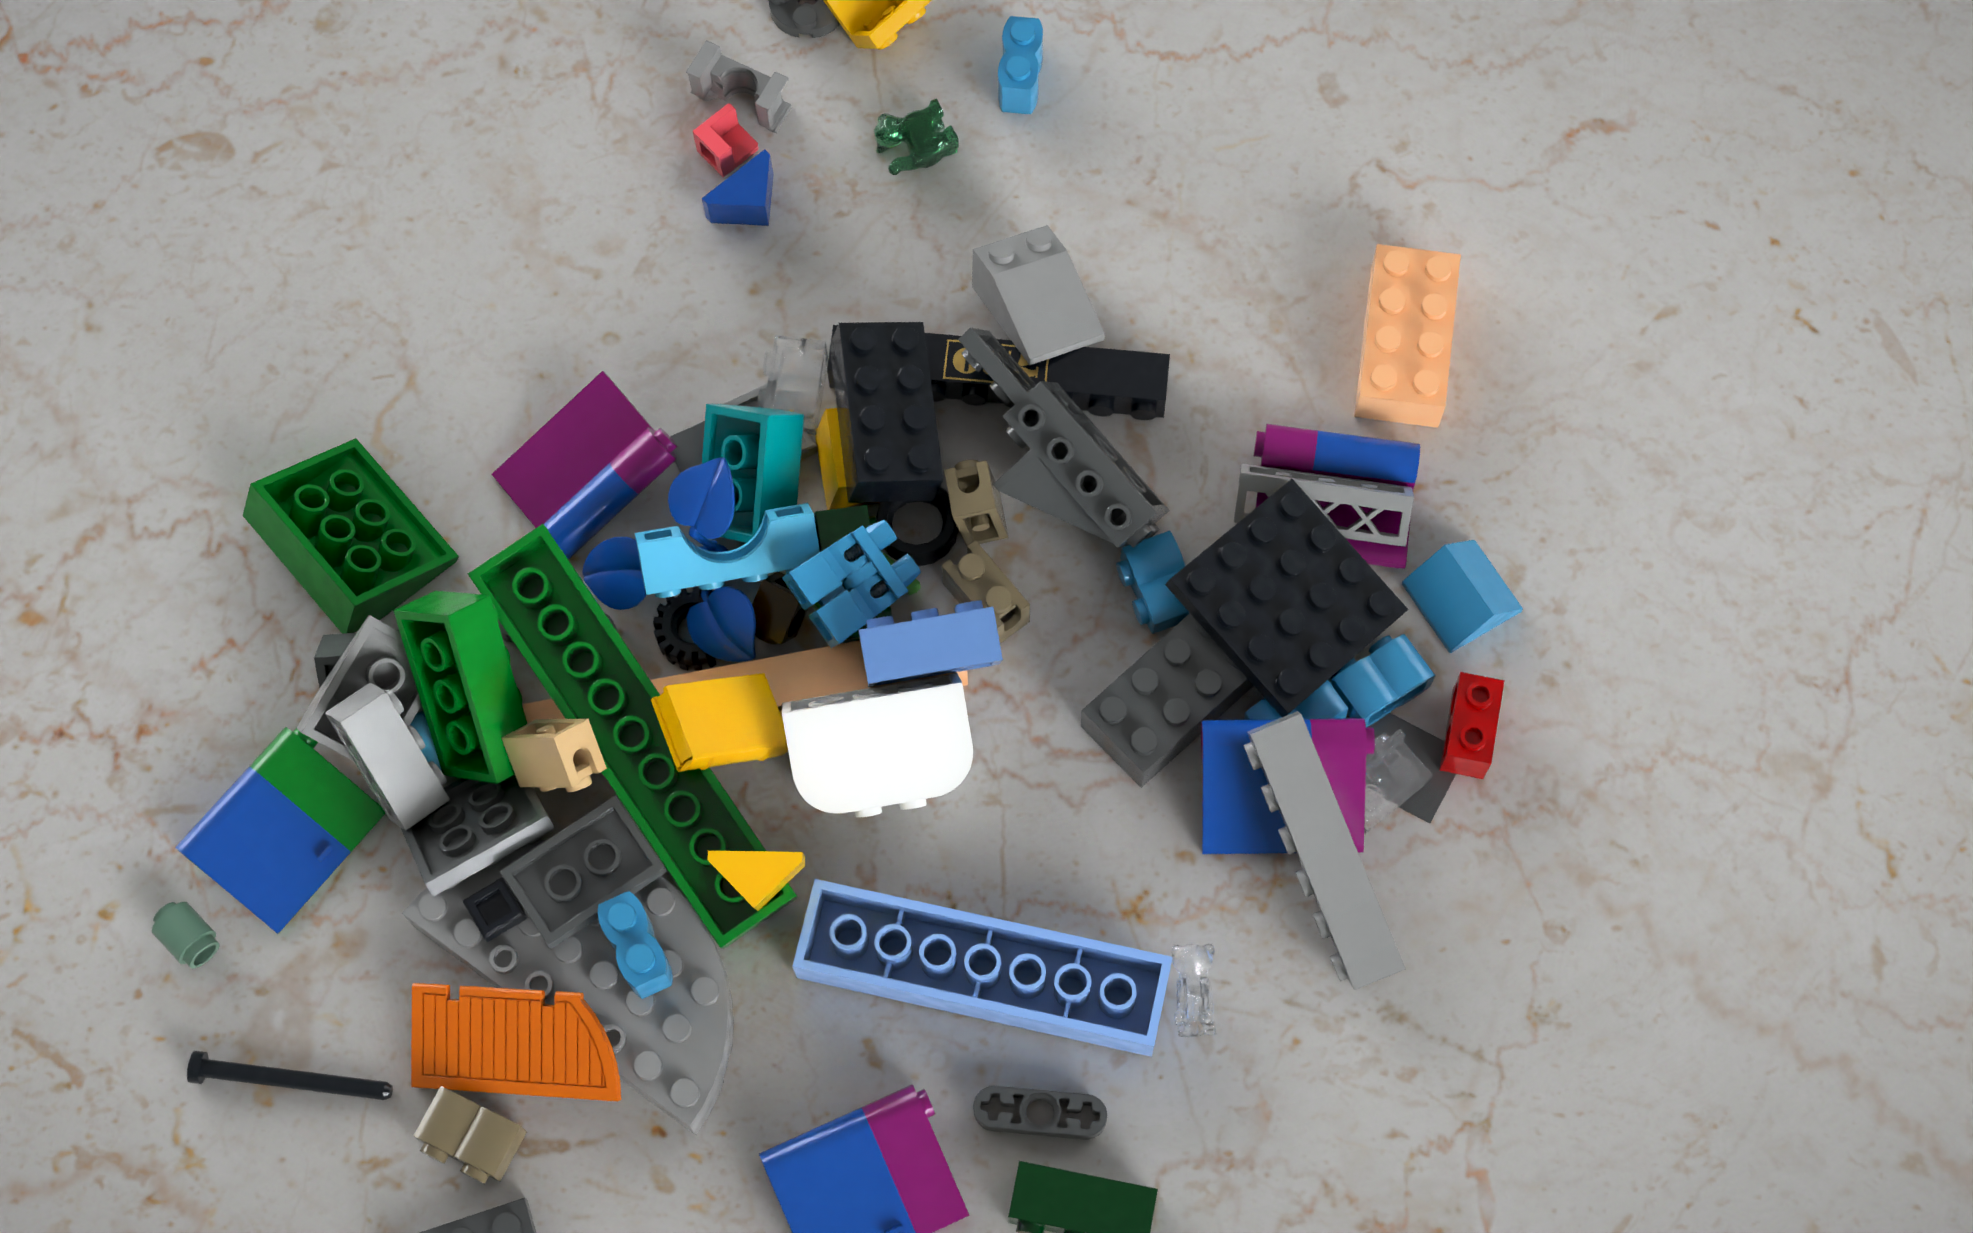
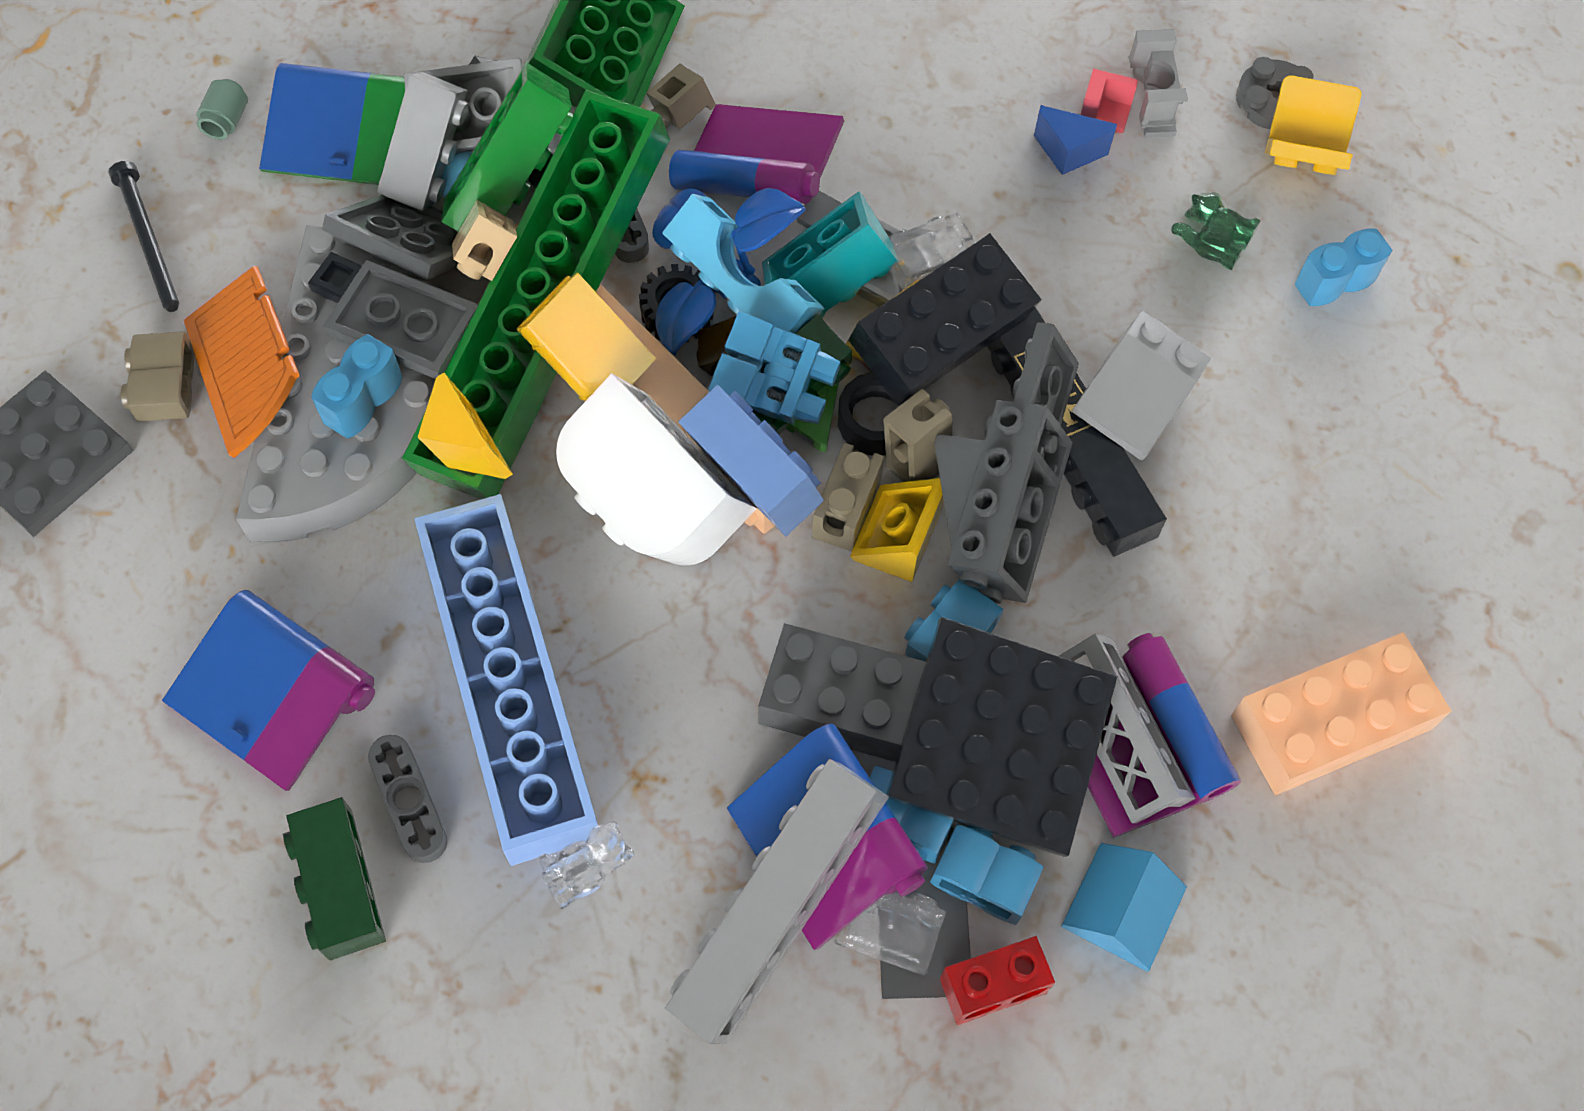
camera: 55 degrees right, 5 degrees down
none -> dark tan brick [646,63,716,129]
none -> yellow slope [849,478,944,582]

